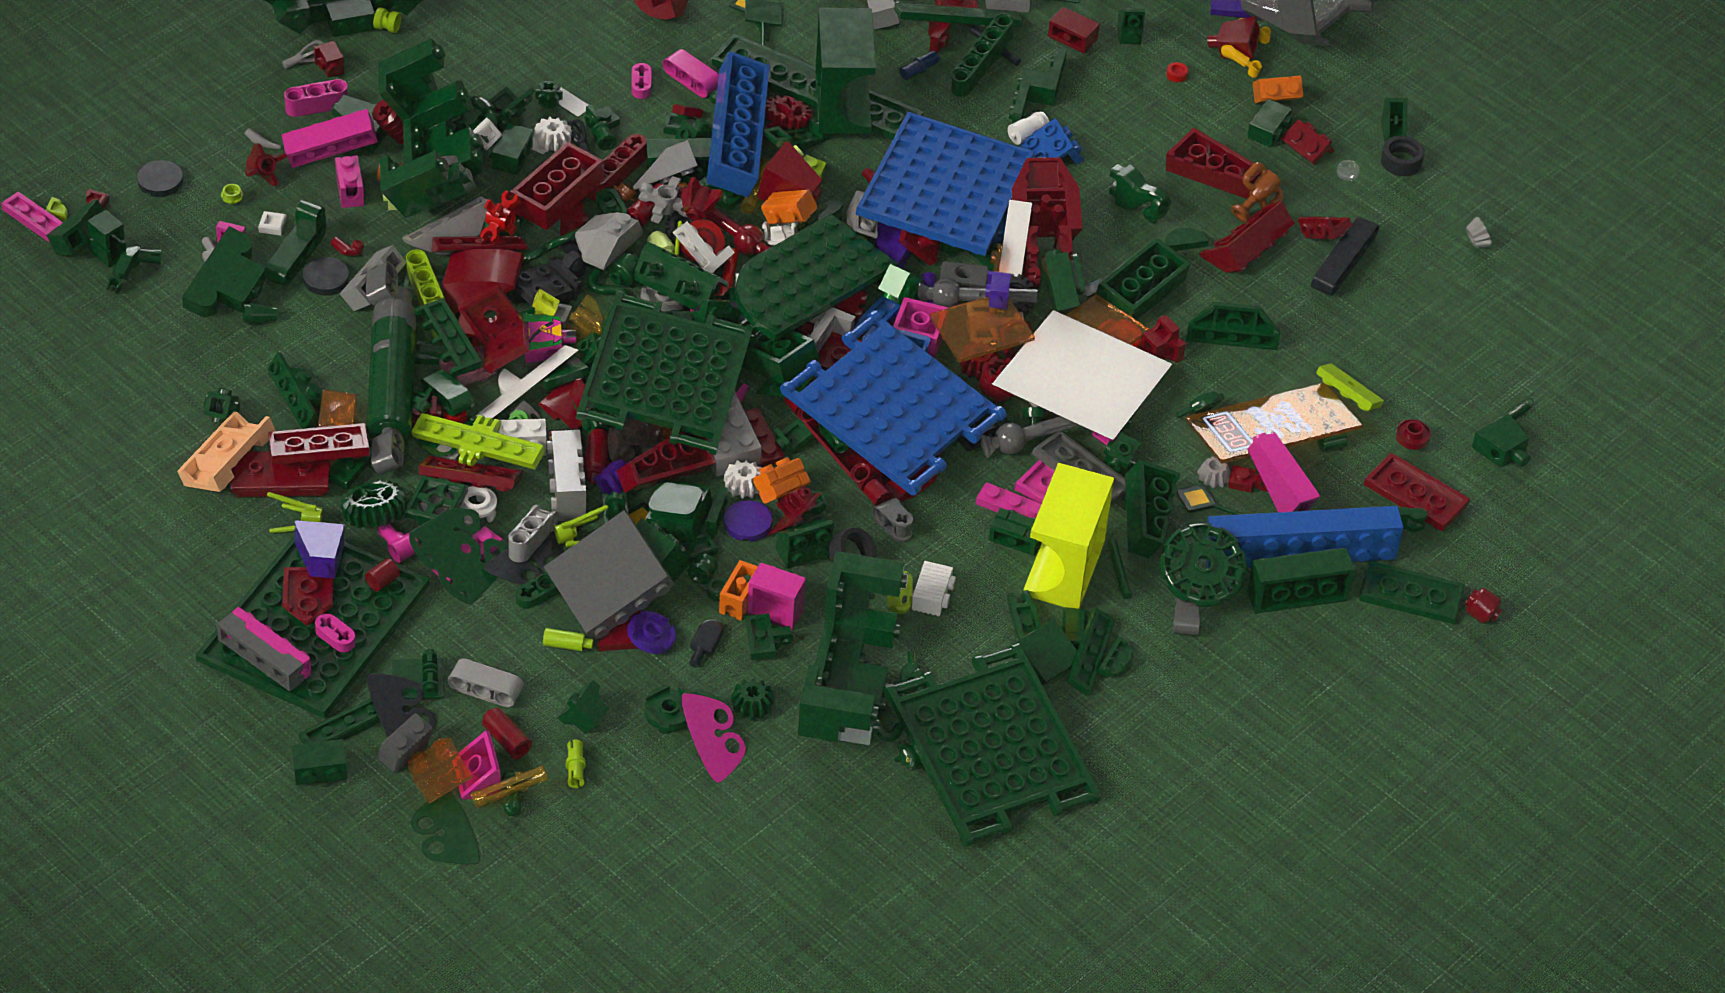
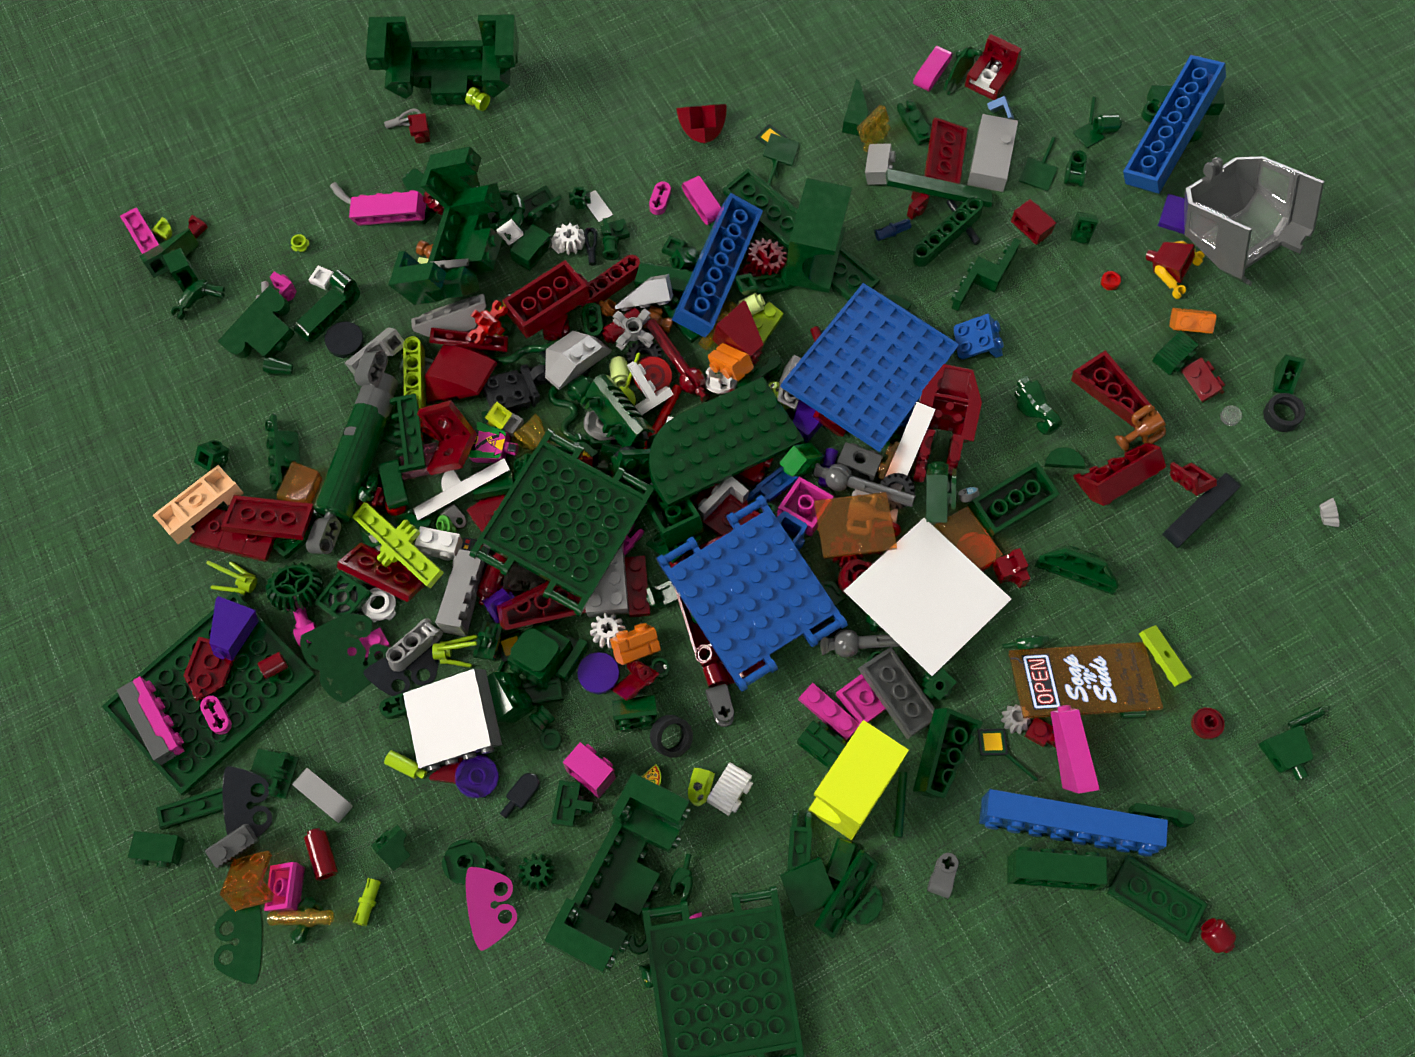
camera: 20 degrees right, 20 degrees up
black tile [137,160,183,197] -> none
dark red brick [244,143,287,186] -> none
dark pink beam [284,79,348,117] -> none
dark red arm [331,236,365,256] -> none
dark pink brick [335,155,364,208] -> none
dark red tile [672,104,703,118] -> none
dark red brick [681,177,723,220] -> none
orange brick [719,560,758,621] -> none
dark purple brick [985,271,1011,309] -> none
white piece [1008,111,1049,145] -> none
dark green plate [1160,523,1248,607] -> none
dark red plate [1364,453,1470,532] -> none

